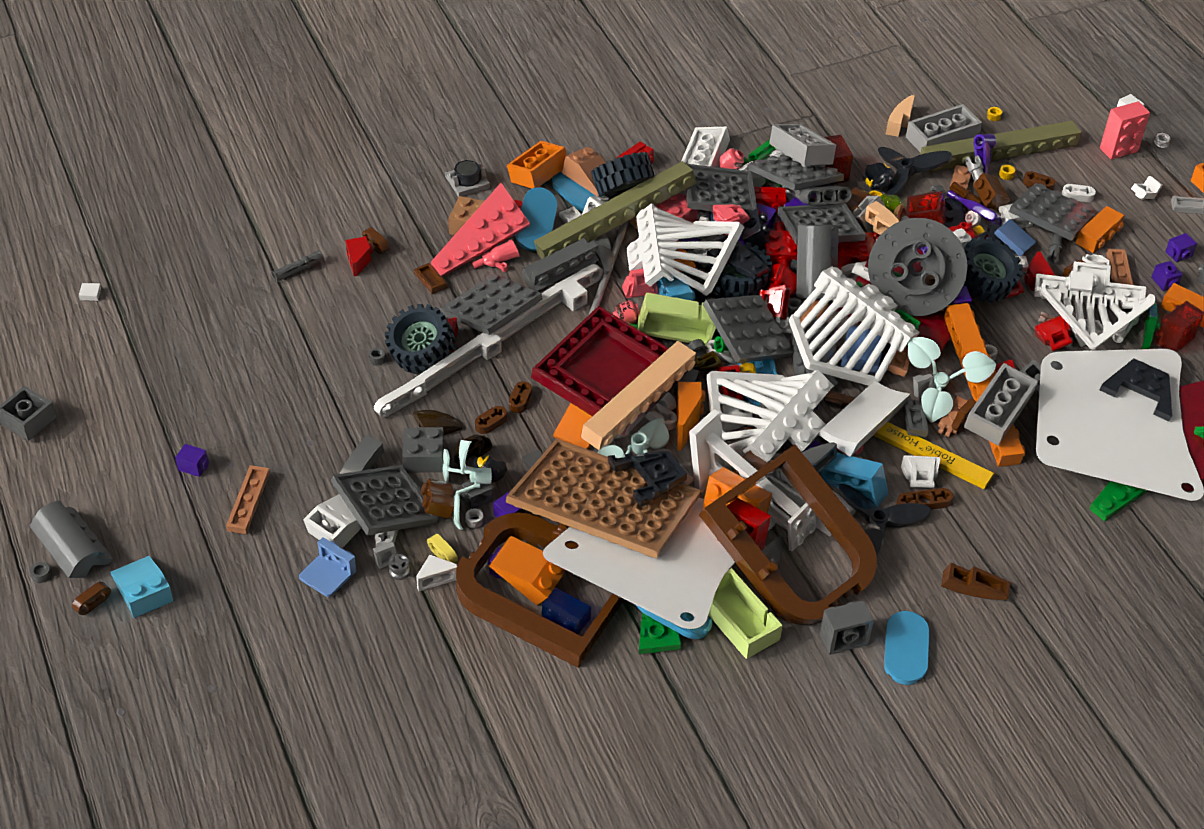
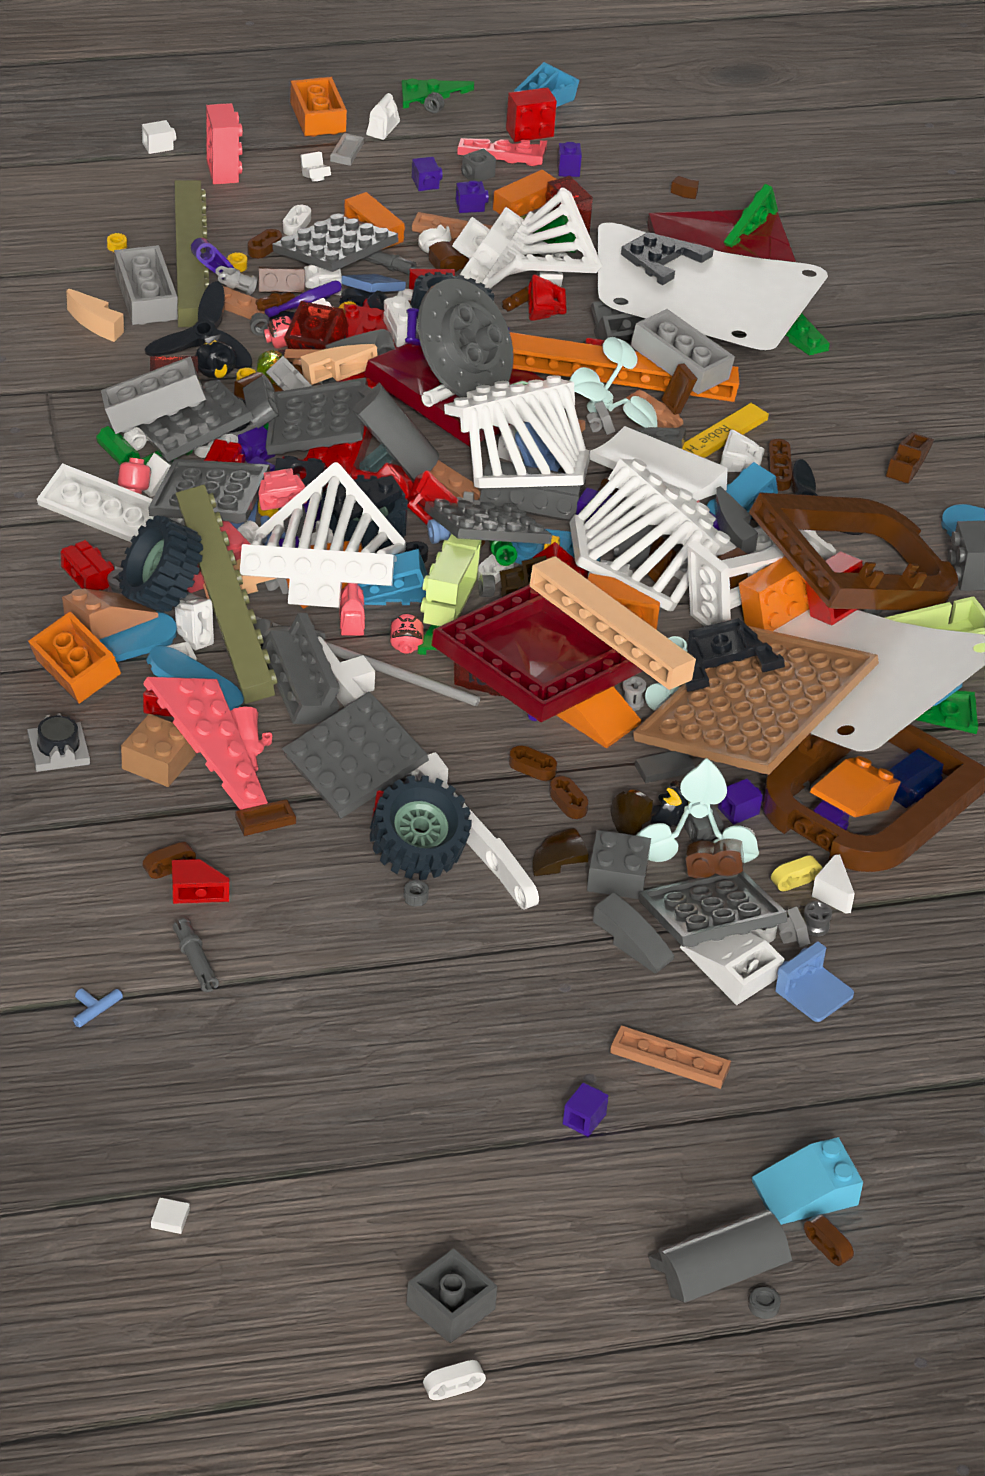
camera: 80 degrees left, 5 degrees down
none -> medium blue piece [73,988,123,1027]

